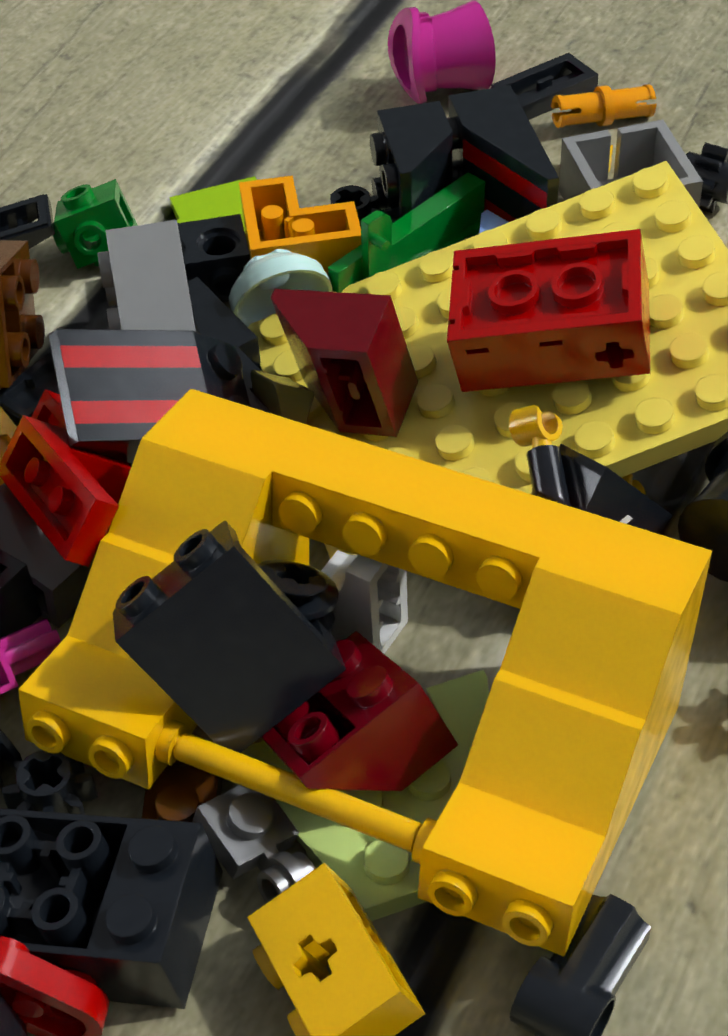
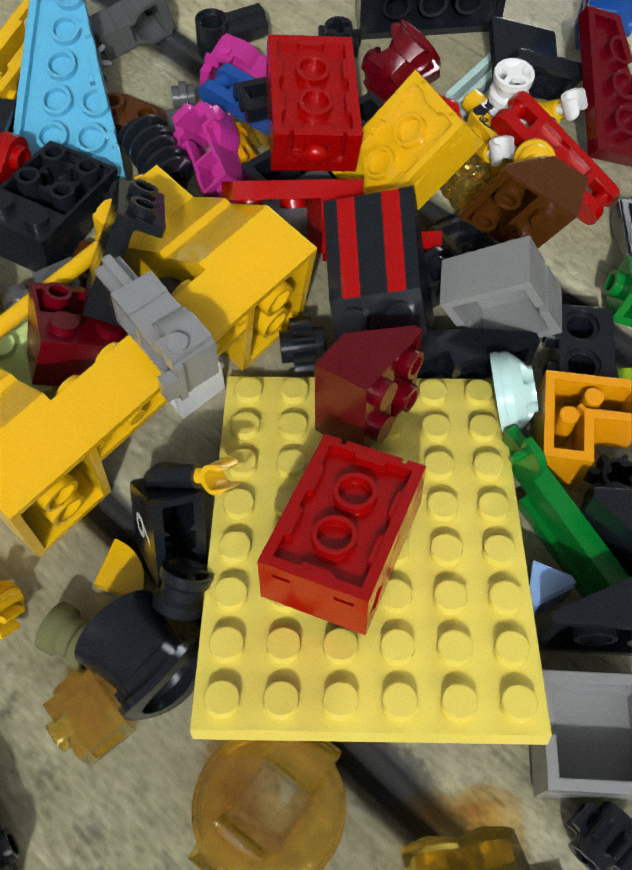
camera: 105 degrees right, 15 degrees up
none -> light grey piece [95,254,219,402]
none -> black wheel [151,557,214,621]

